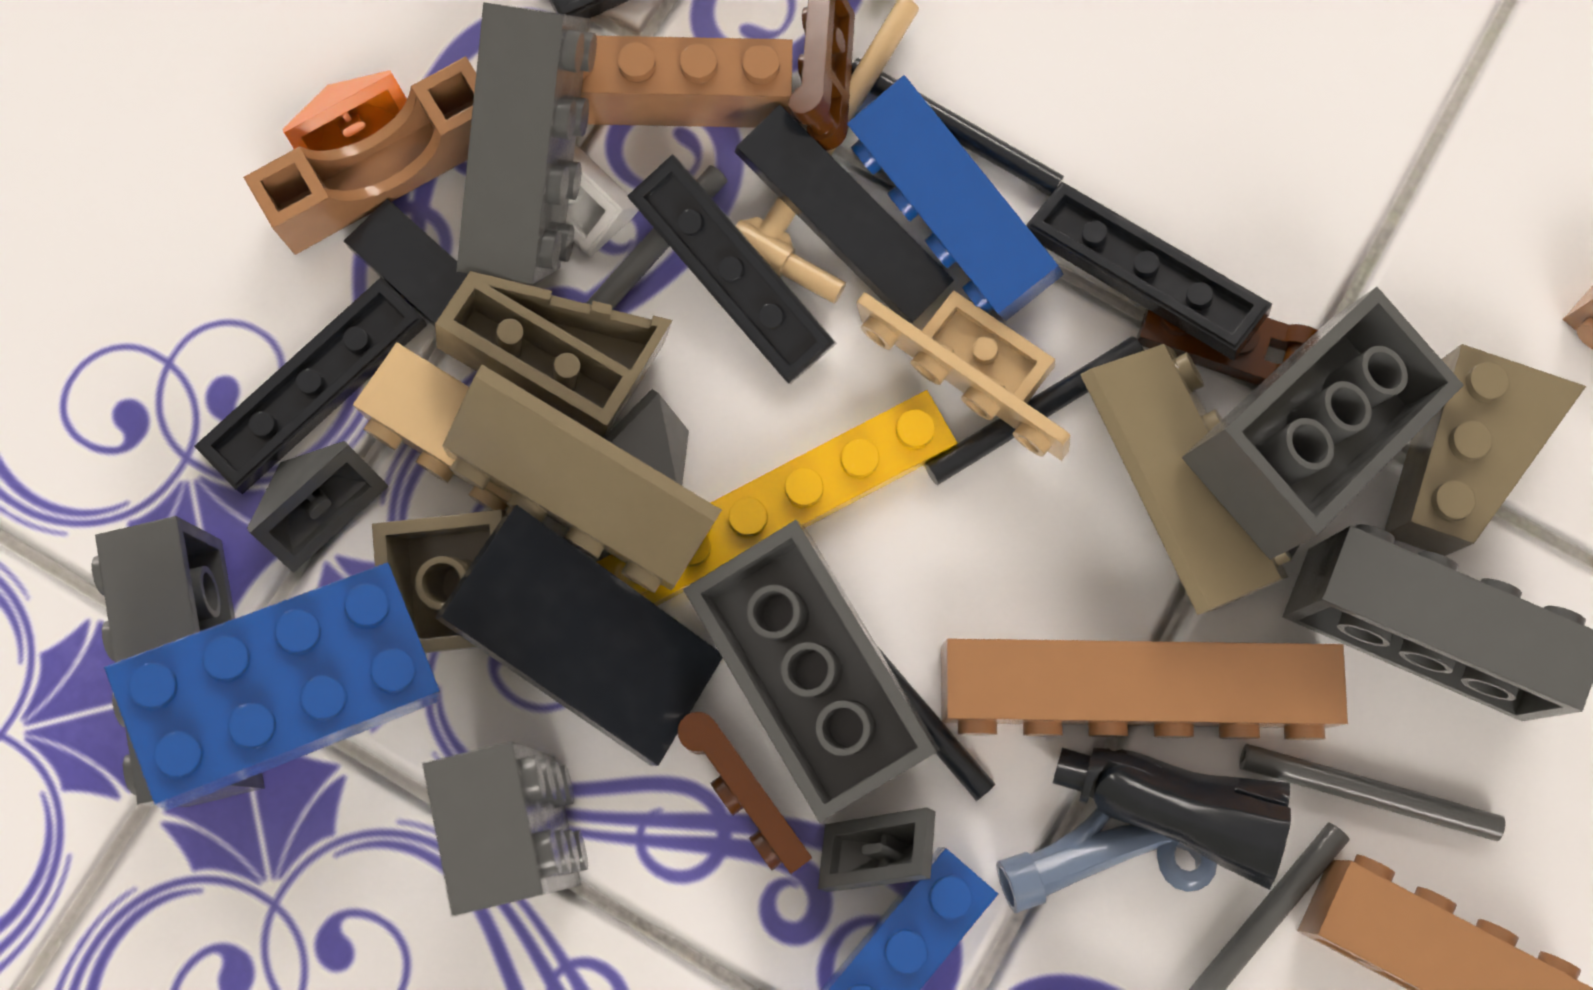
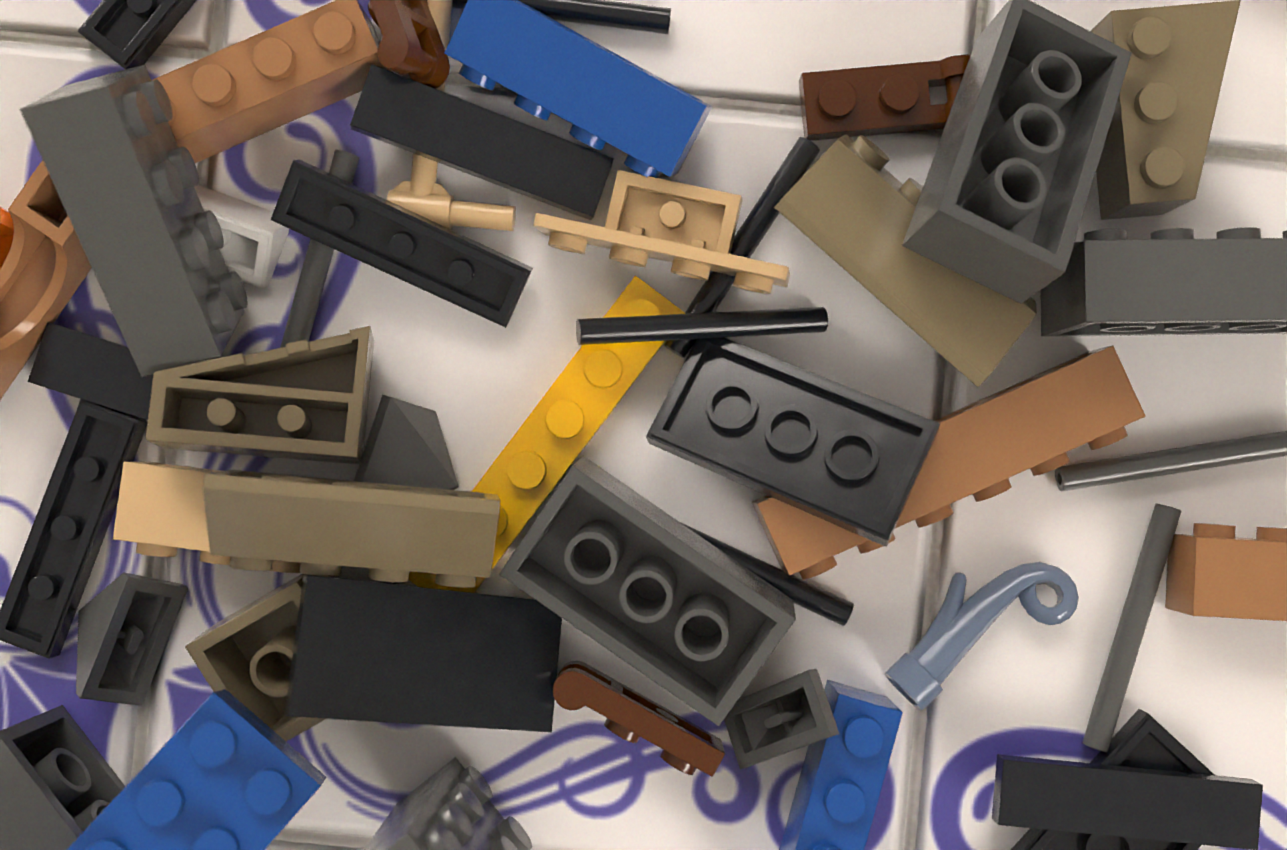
camera: 25 degrees left, 10 degrees up
black tile [1026,182,1272,361] -> none
black piece [1052,747,1291,890] -> none
none -> black bar [576,307,828,345]
none -> black tile [646,337,940,547]

